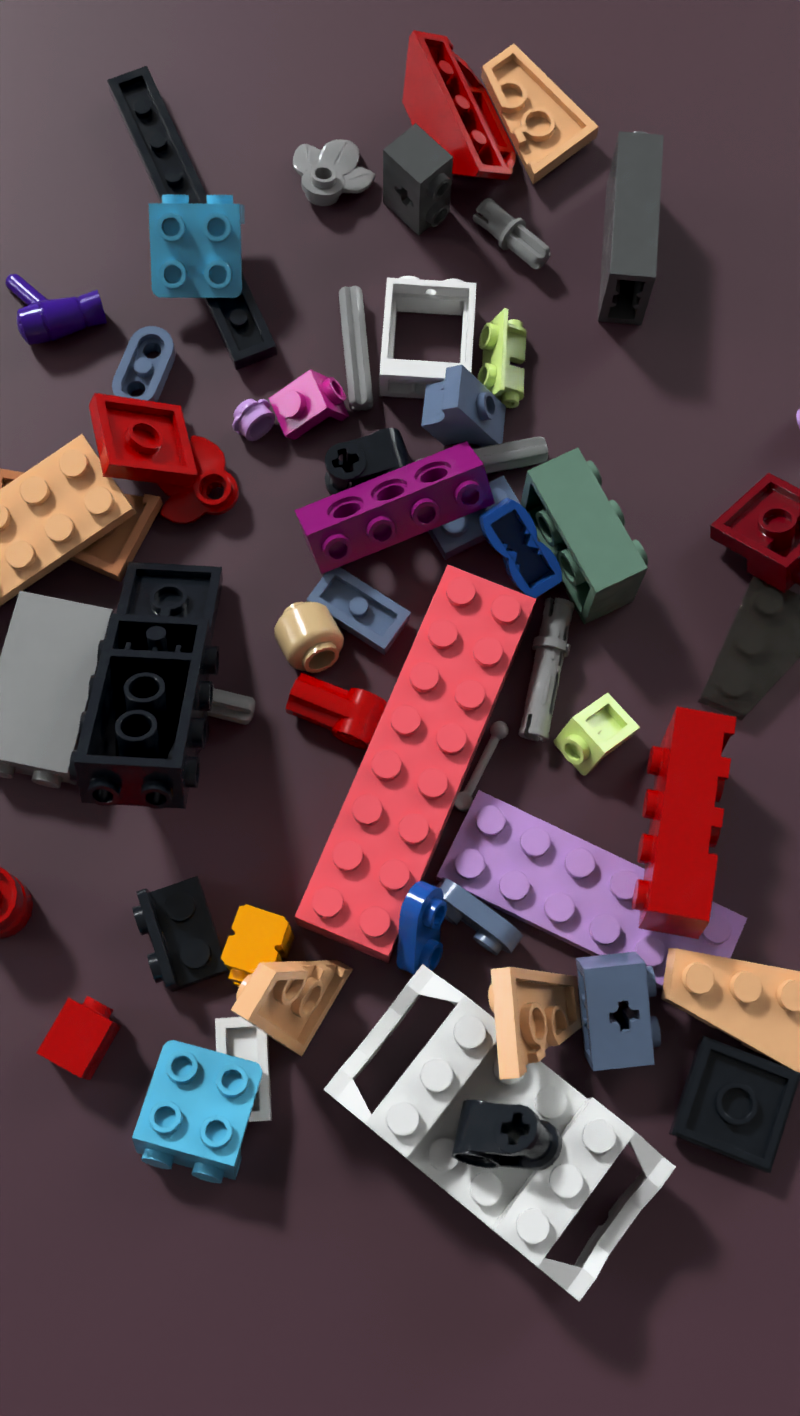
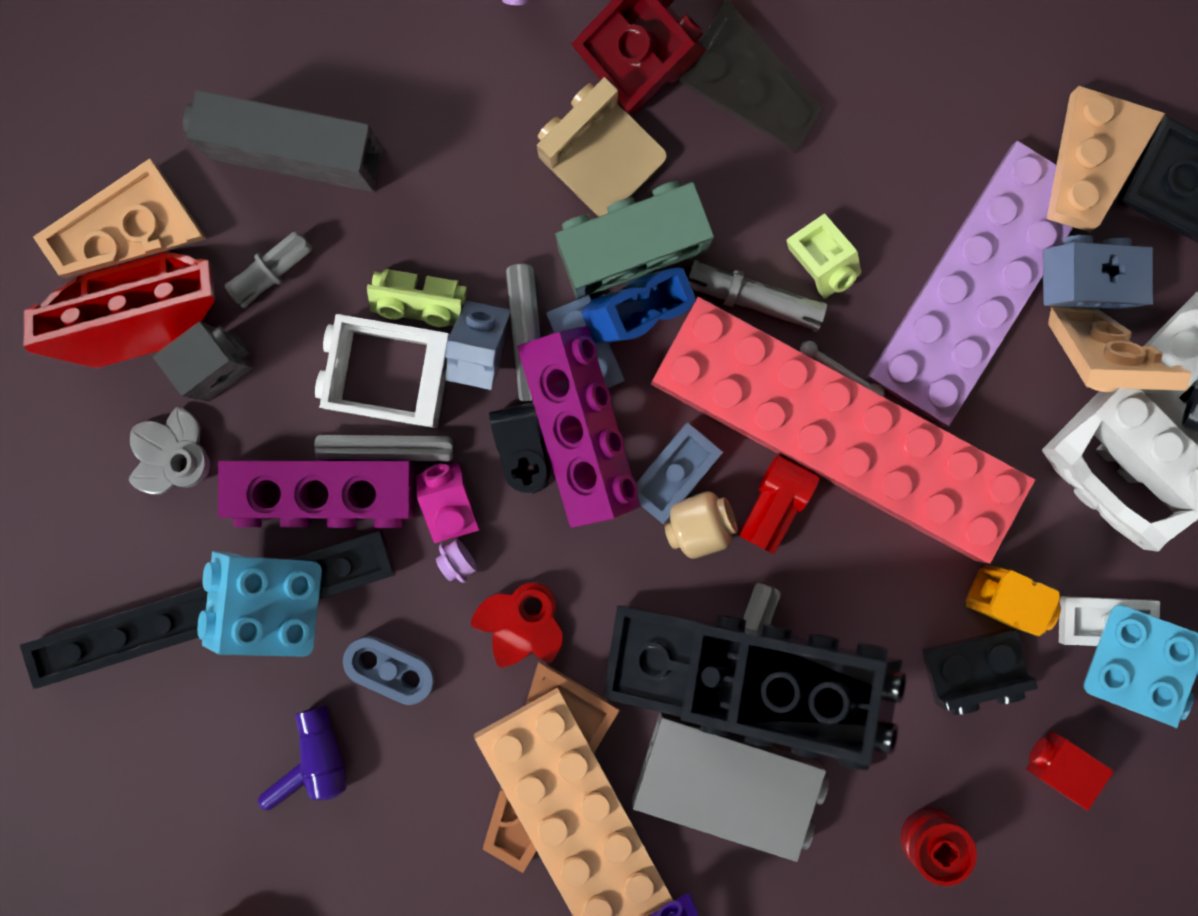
camera: 85 degrees left, 15 degrees up
red plate [89,393,198,487] -> none
light nougat wing [231,960,353,1057] -> none
blue plate [396,881,447,975] -> none
sand blue plate [436,877,523,955] -> none
red wedge [632,706,737,939] -> none
none -> magenta brick [218,461,415,528]
none -> tan bracket [537,77,666,217]

